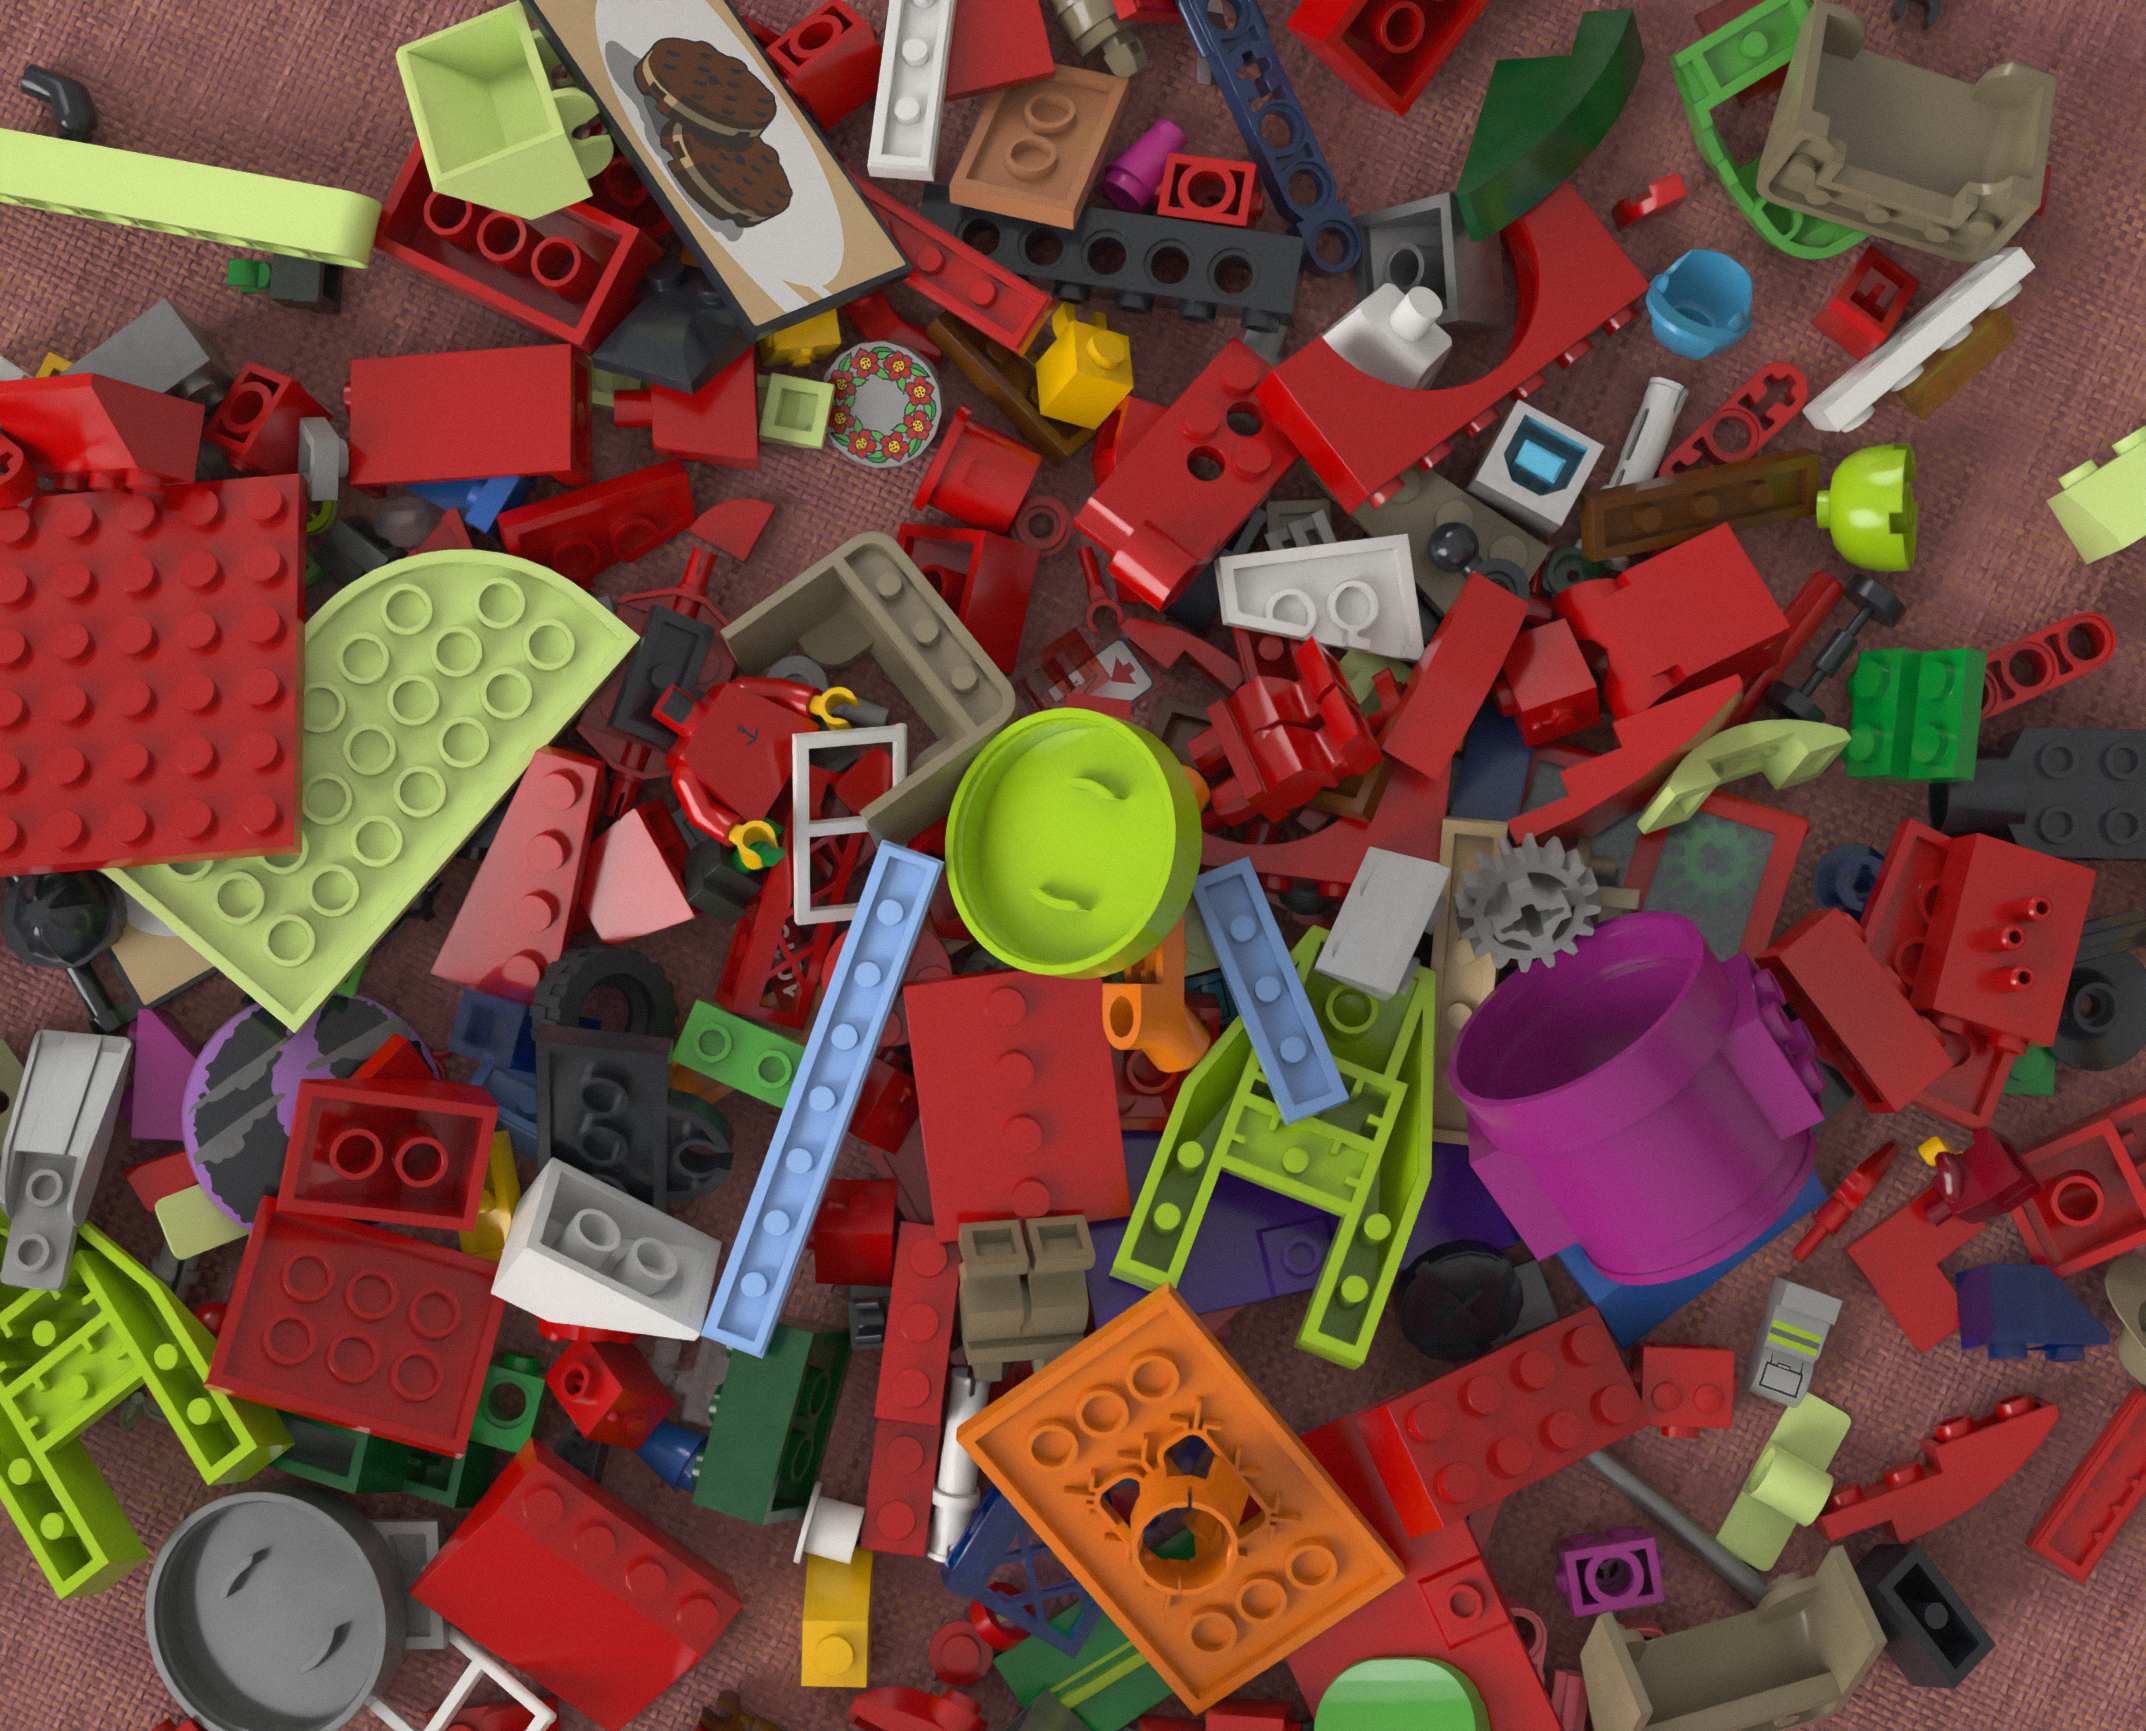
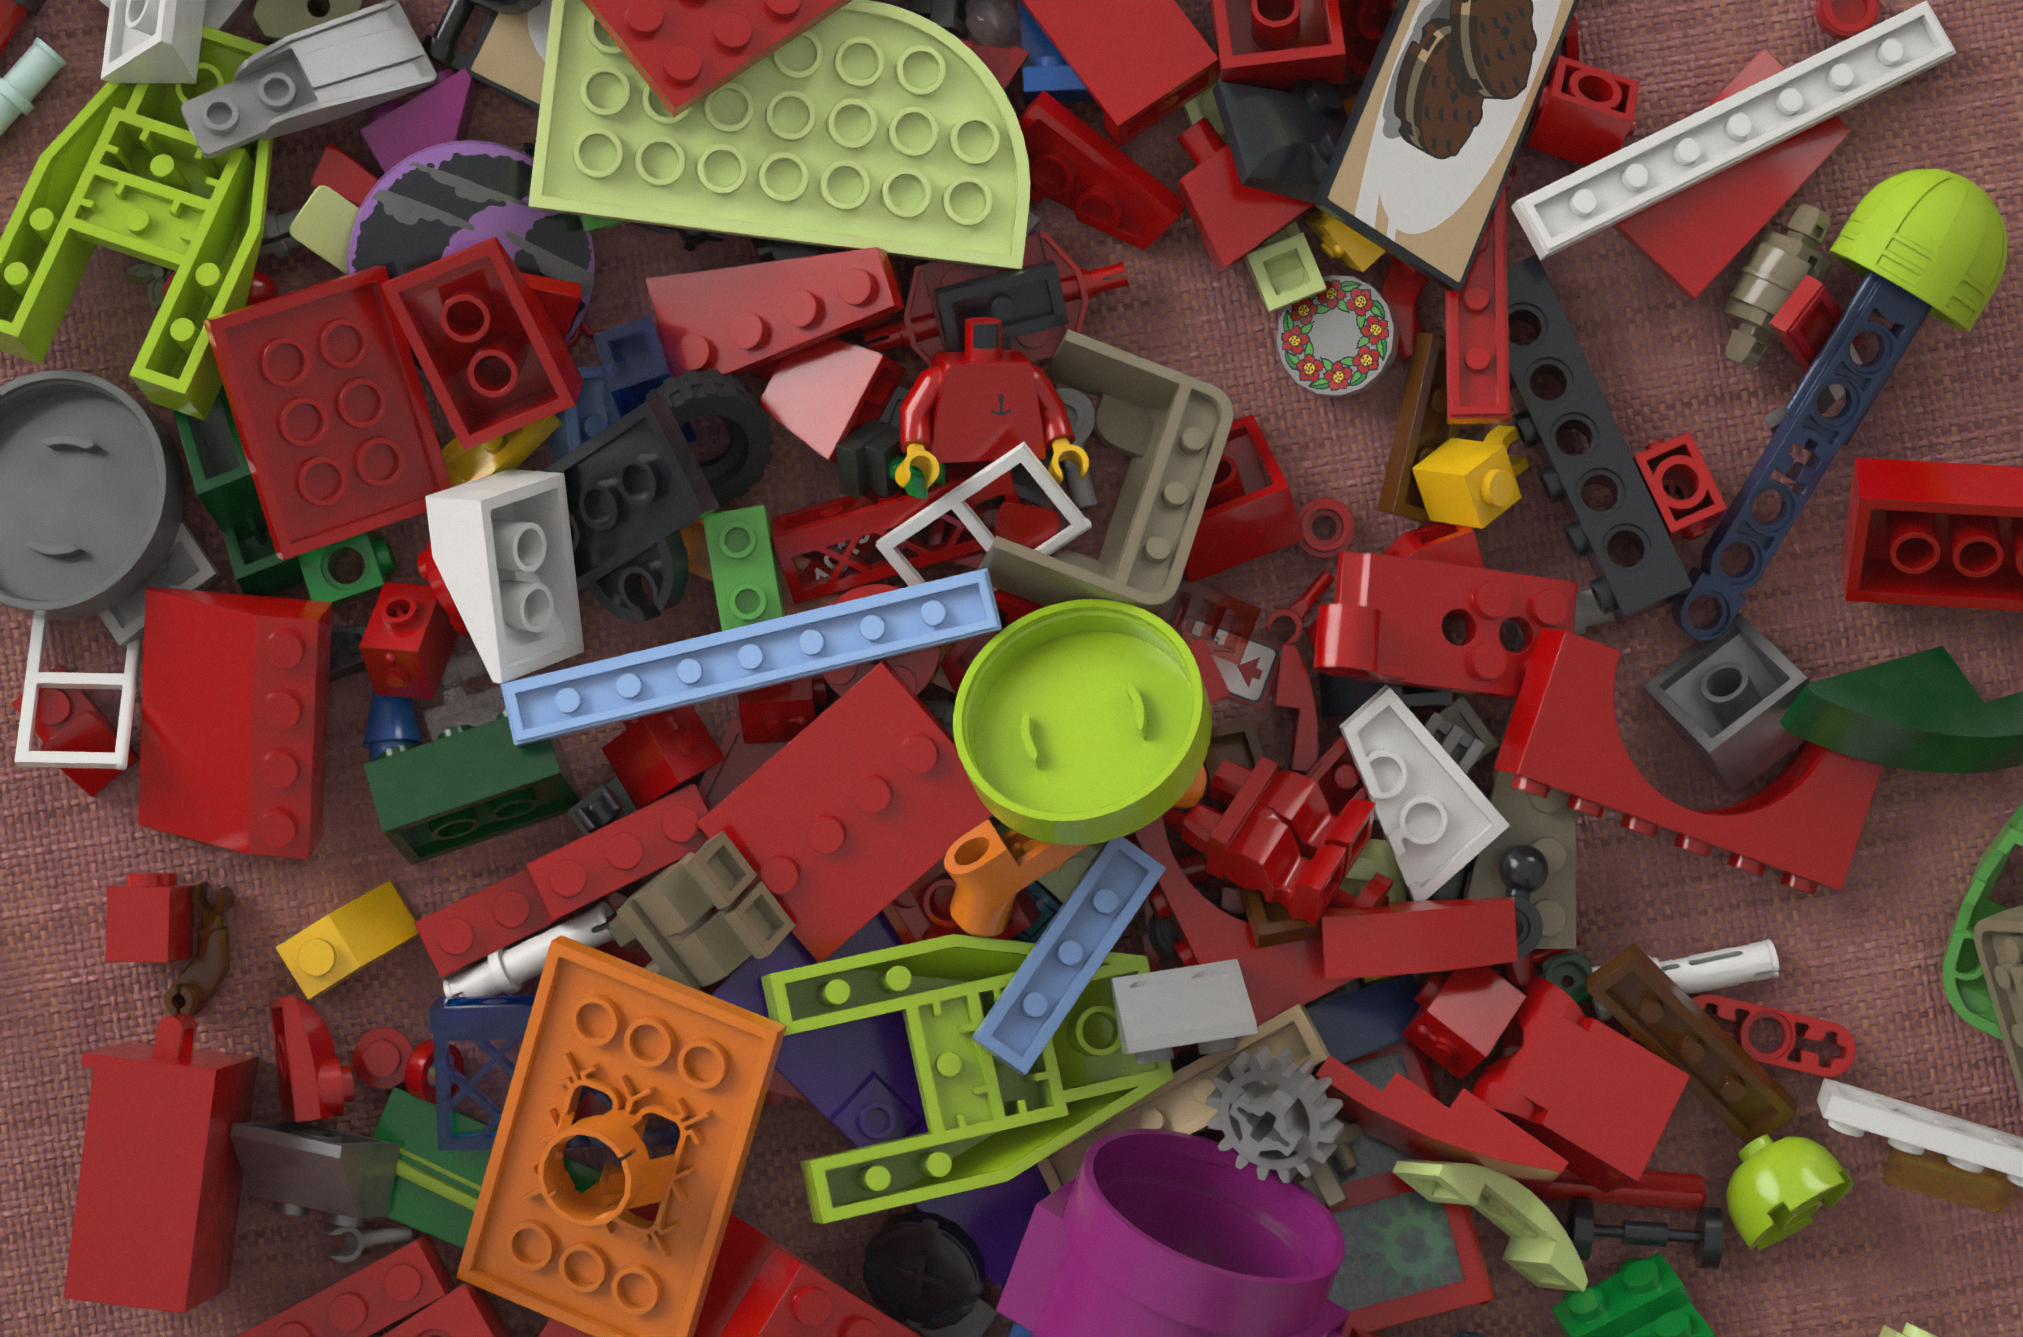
camera: 60 degrees right, 0 degrees up
red tile [689,498,777,564] -> none
white piece [793,1481,865,1564] -> none
red piece [910,403,1042,537] -> none
nougat plate [949,63,1130,230] -> none
dark pink cone [1100,119,1188,214] -> none
white torso [1321,283,1453,390] -> none
flat silver piece [1464,399,1604,542] -> none
red tile [1611,173,1688,232] -> none
dark azure piece [1646,249,1754,360] -> none
red slope [1810,244,1921,361] -> none

